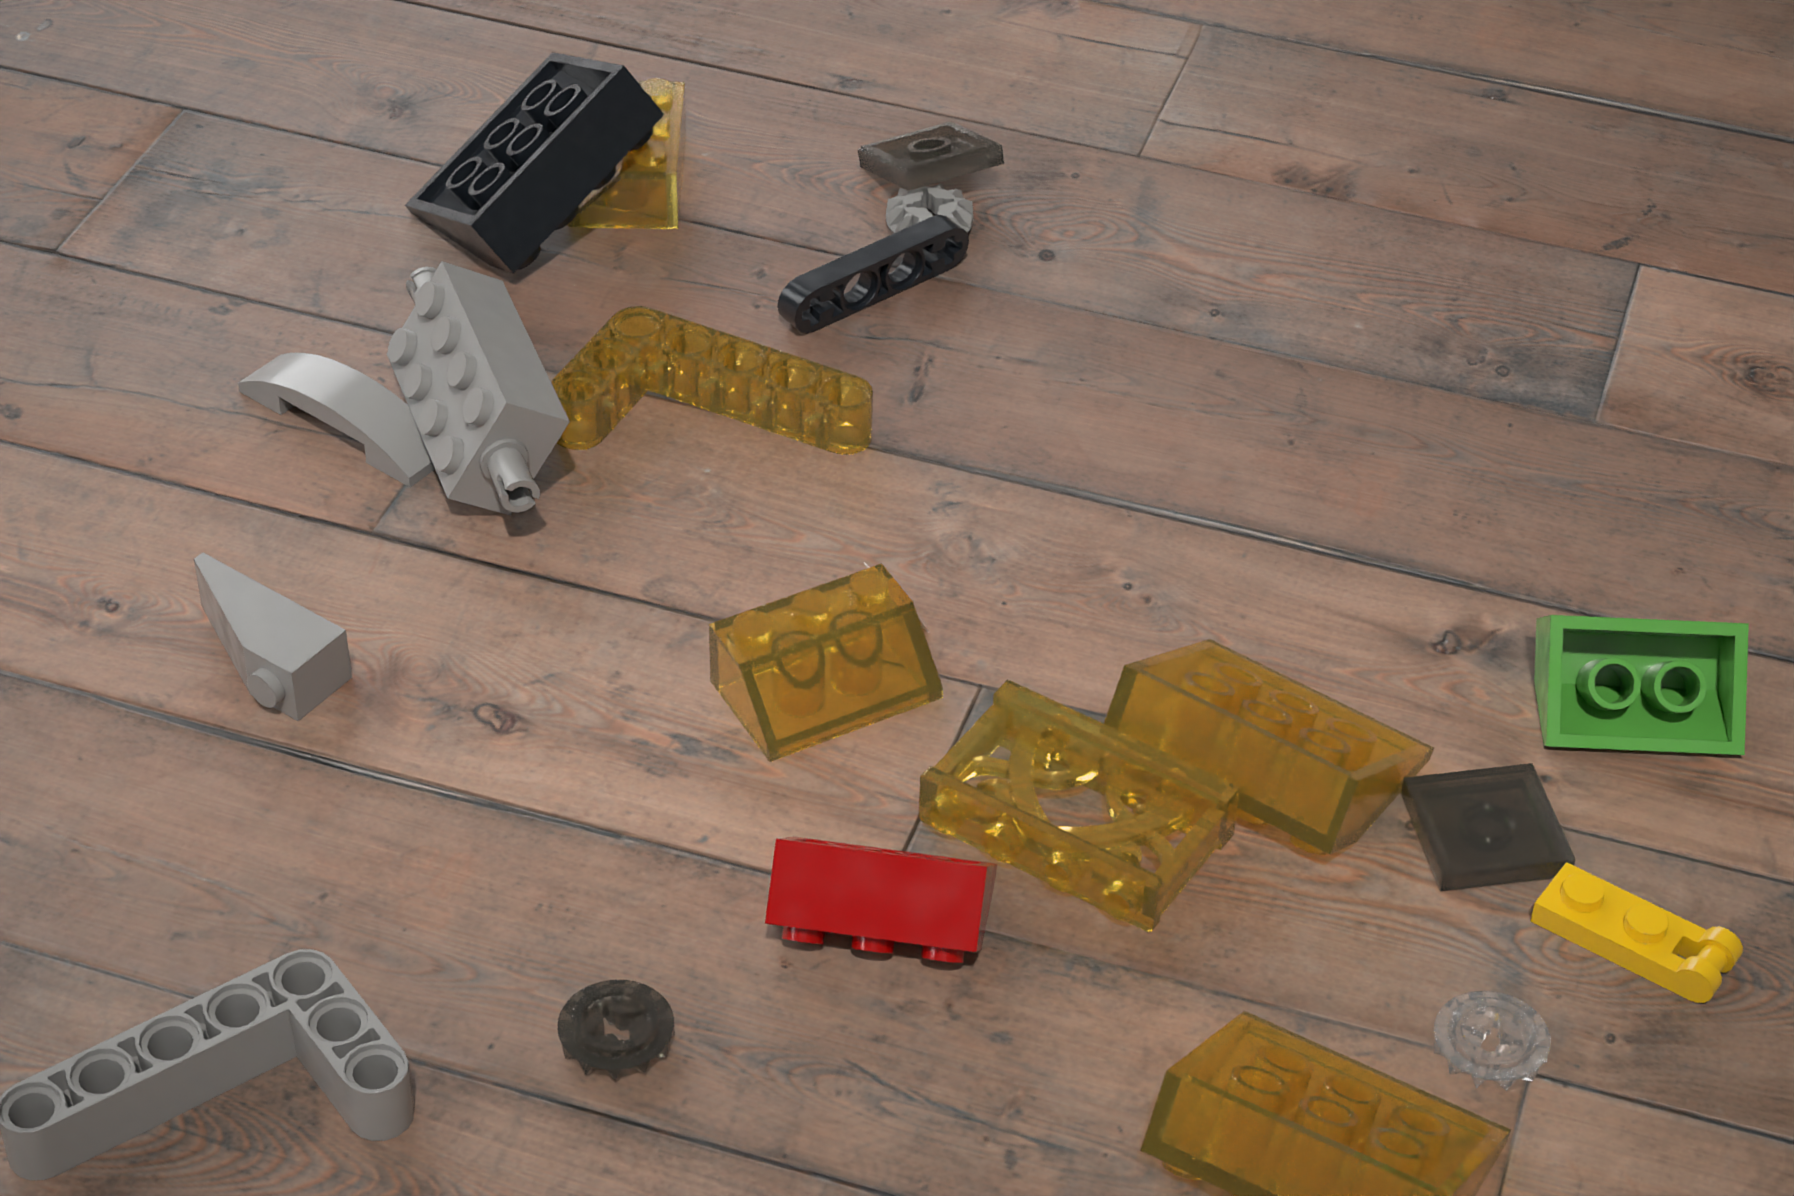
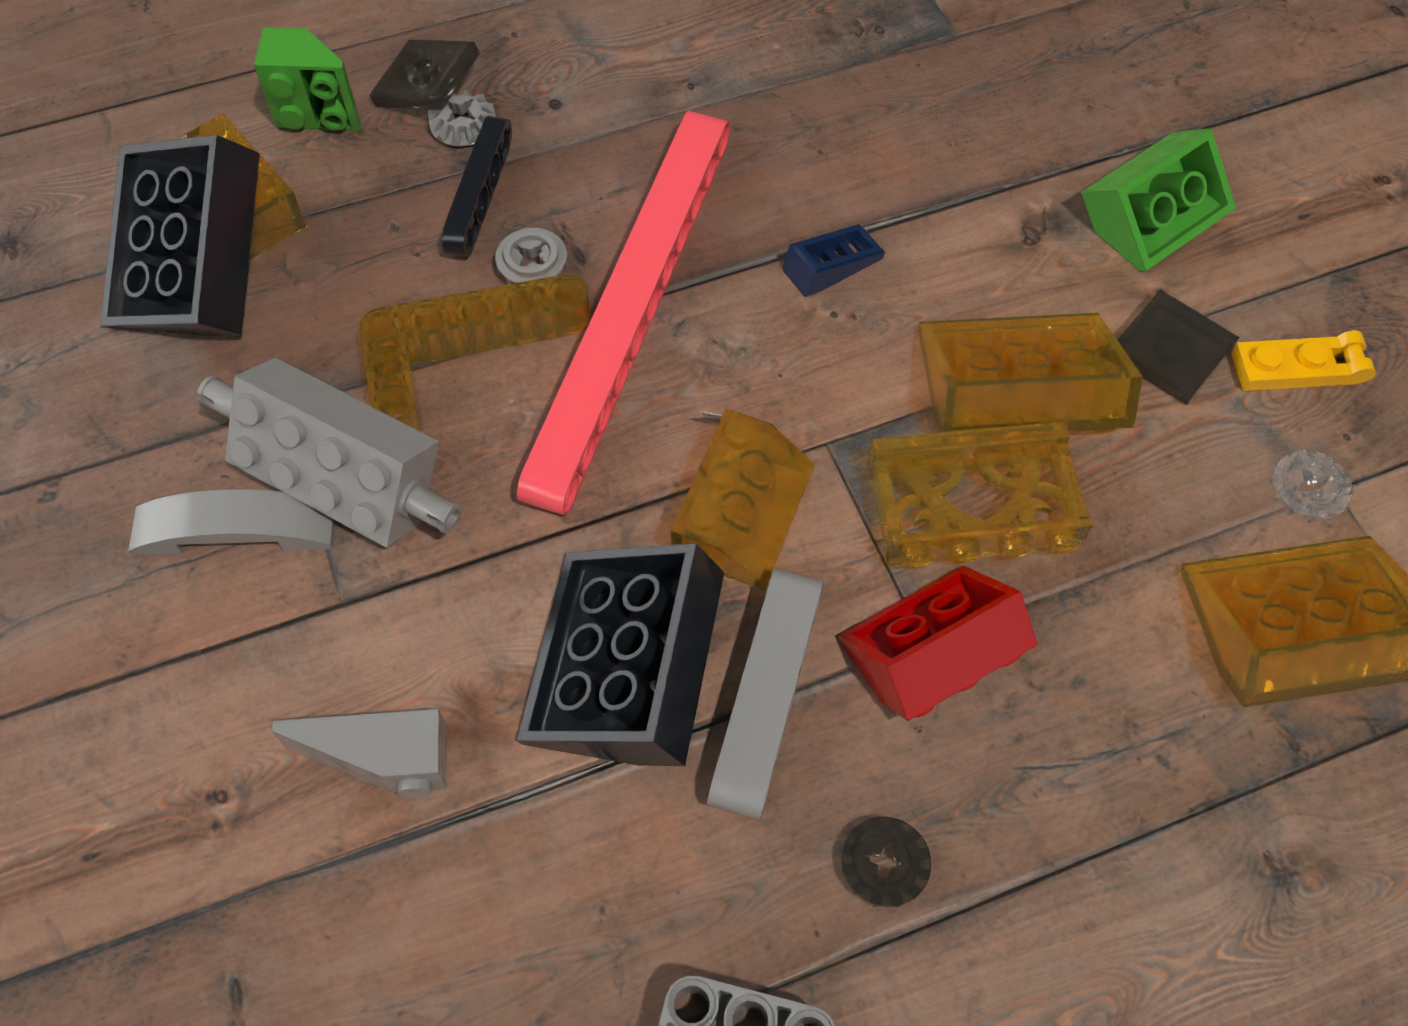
camera: 40 degrees left, 20 degrees up
none -> bright green slope [254,27,362,131]
none -> light grey gear [495,228,567,291]
none -> coral beam [517,110,730,515]
none -> black slope [517,543,725,766]
none -> light grey beam [707,568,824,820]
none -> dark blue slope [783,224,885,297]

